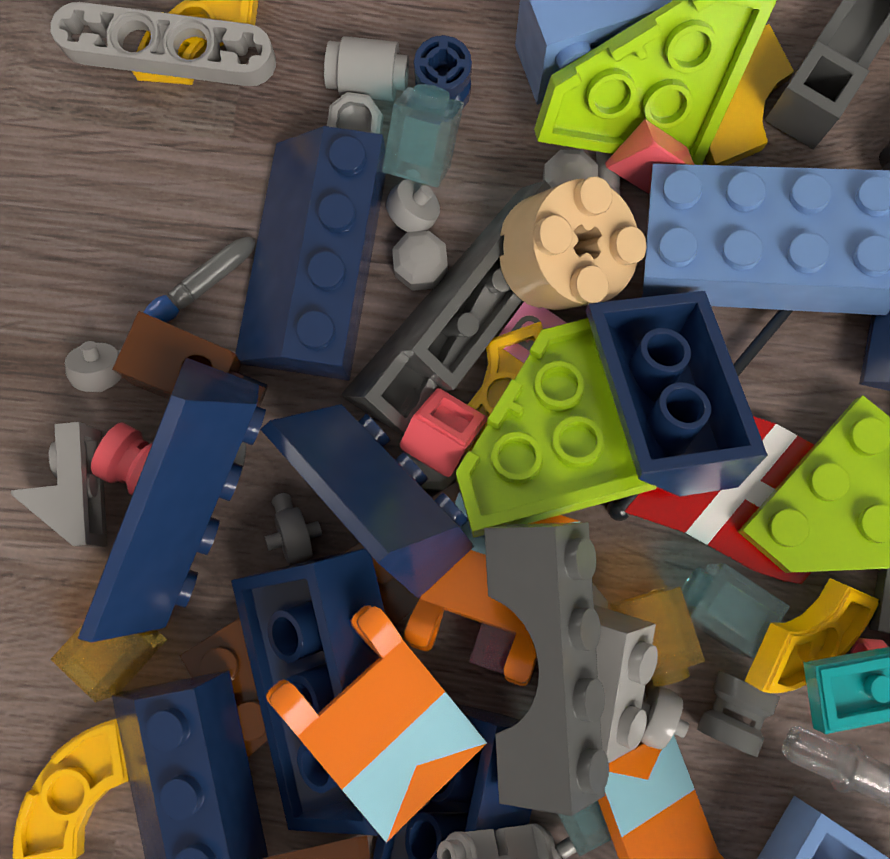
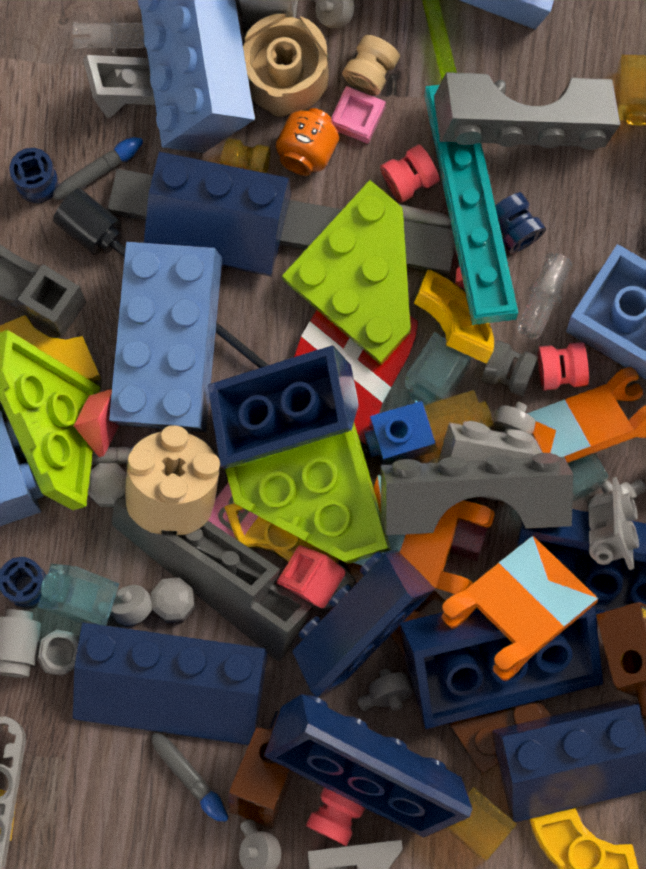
camera: 90 degrees left, 5 degrees down
none -> blue brick [364,401,436,465]
none -> coral wheel [538,342,589,391]

